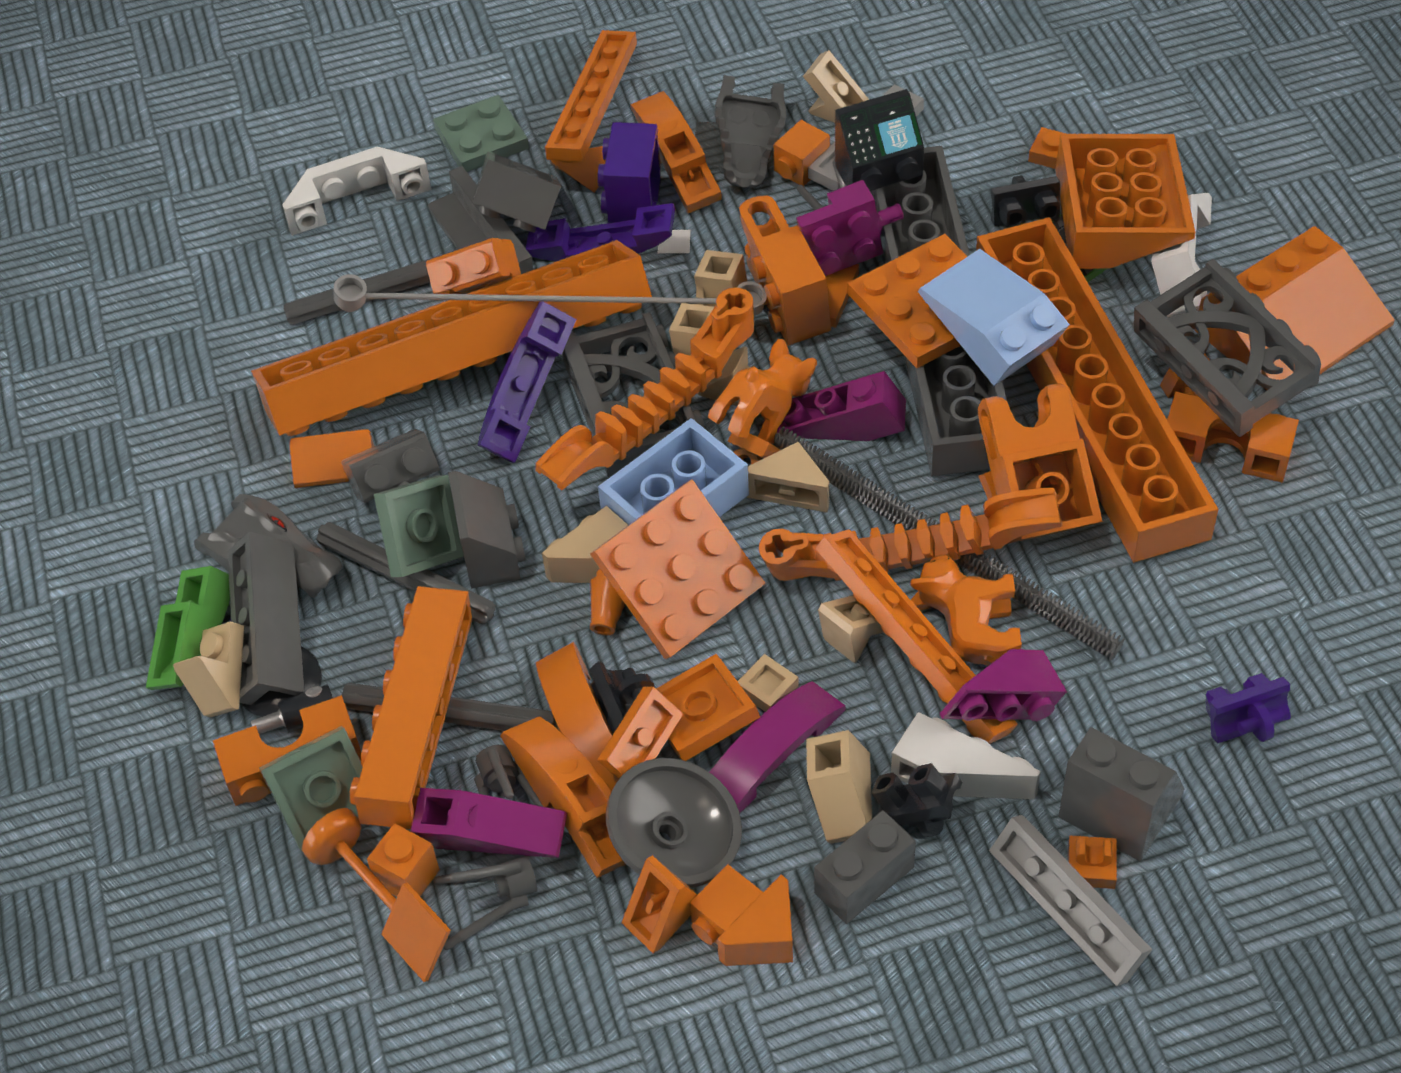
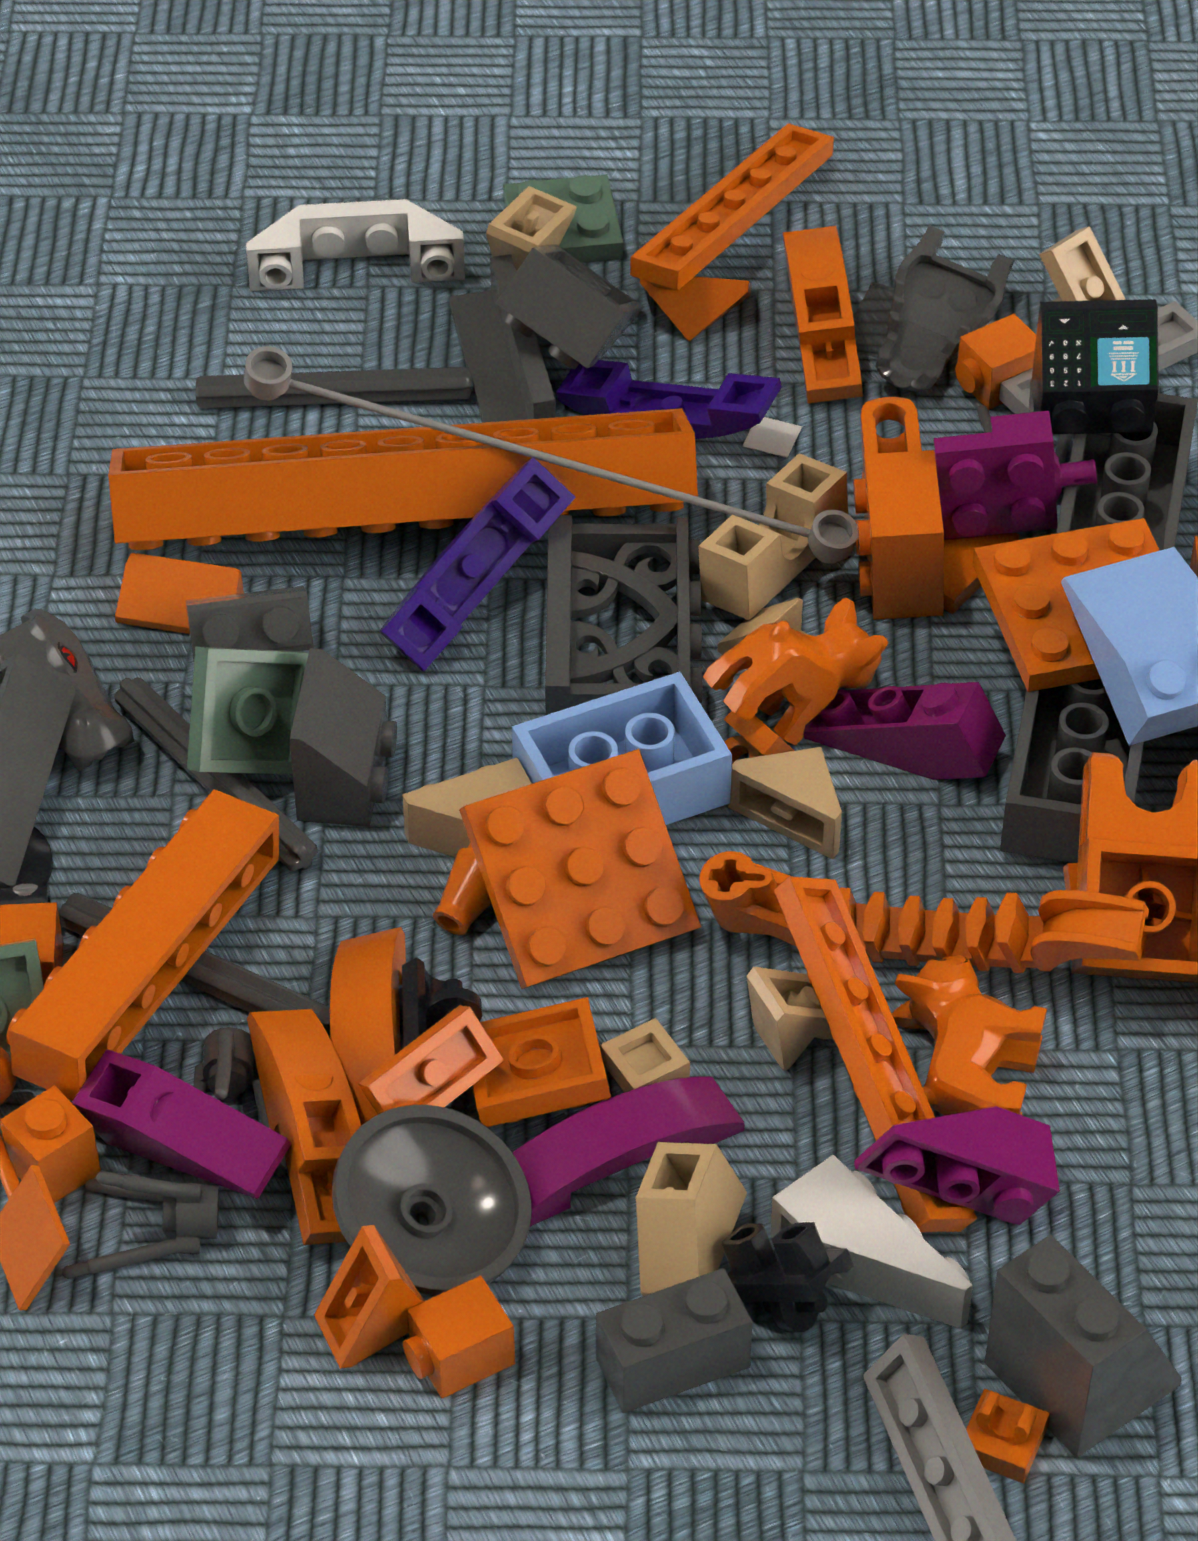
camera: 15 degrees right, 5 degrees down
orange brick [426,238,521,294] -> none
orange piece [535,288,754,491] -> none
dark purple piece [598,122,662,223] -> none
orange slope [717,875,793,966] -> none
dark grey axle [773,426,1125,660] -> none
none -> tan slope [486,186,577,271]

